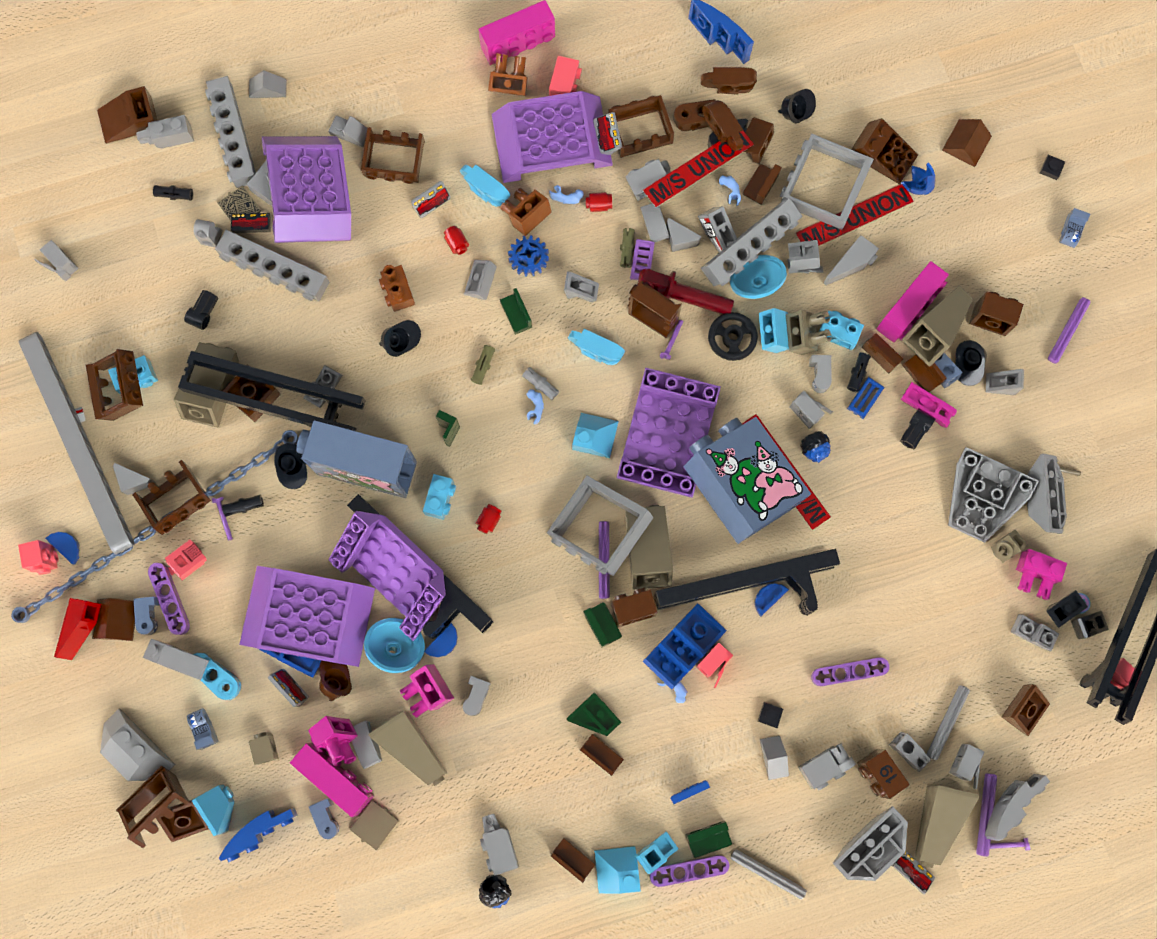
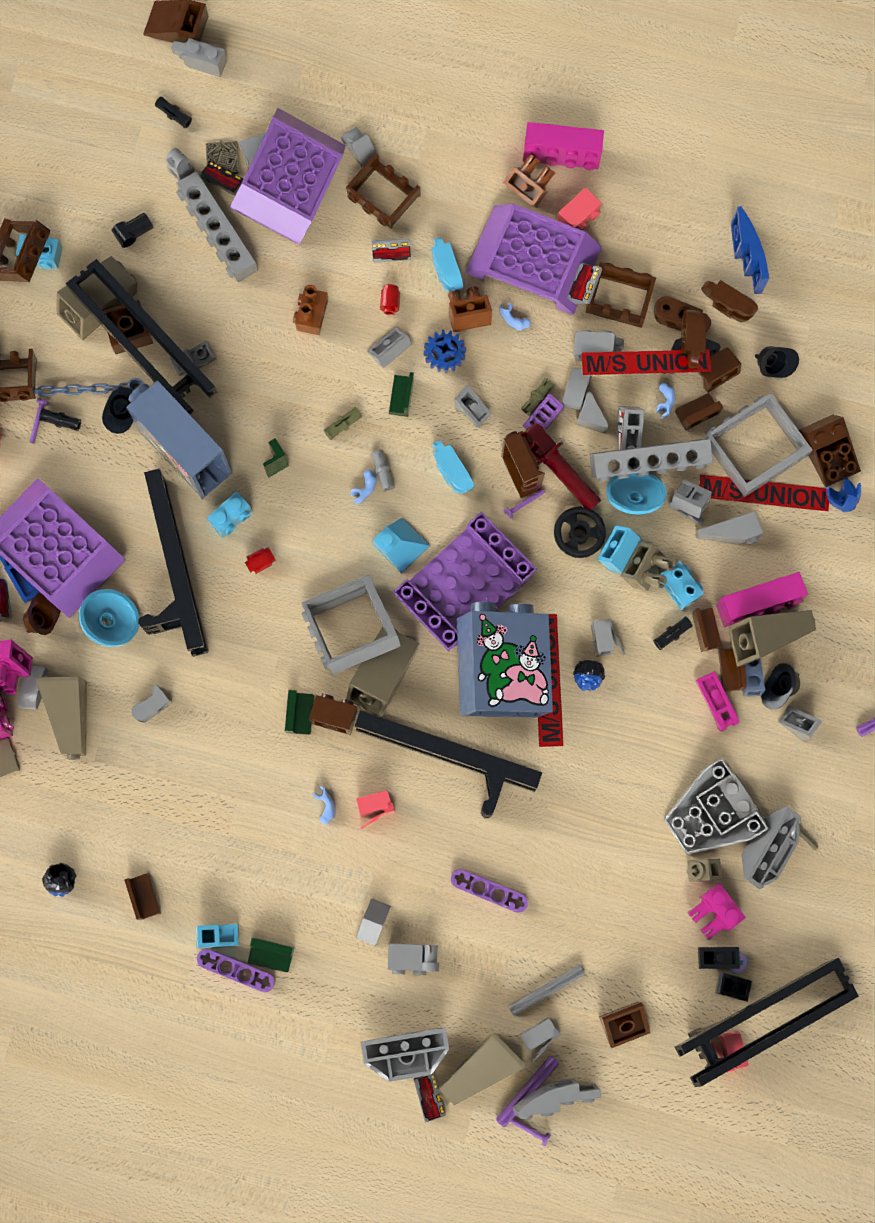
camera: 30 degrees right, 0 degrees up
light grey piece [34,240,79,282] -> none
light grey brick [205,76,256,188] -> none
light grey slope [249,70,287,98] -> none
medium lavender slope [328,511,446,641] -> none
black piece [379,320,421,357] -> none
dark pink brick [400,664,454,718] -> none
blue tile [424,623,458,657] -> none
light grey hinge [480,814,519,876] -> none
dark green wing [566,692,622,736] -> none
reddish brown panel [580,734,624,776] -> none
red brick [585,192,612,212] -> none
medium azure slope [594,846,641,894] -> none
medium lavender axle [599,521,610,599] -> none
blue slope [642,603,727,689] -> none
blue tile [671,780,710,805] -> none
light grey axle [731,849,807,899] -> none
blue tile [755,584,789,617] -> none
black plate [757,702,784,728] -> none
light grey leg [809,355,832,393] -> none
blue tile [847,377,885,419] -> none
reddish brown brick [857,749,910,799] -> none
light grey leg [889,732,931,772] -> none
black piece [900,409,935,450] -> none
reddish brown brick [969,291,1024,336] -> none
light grey slope [1011,614,1059,651] -> none

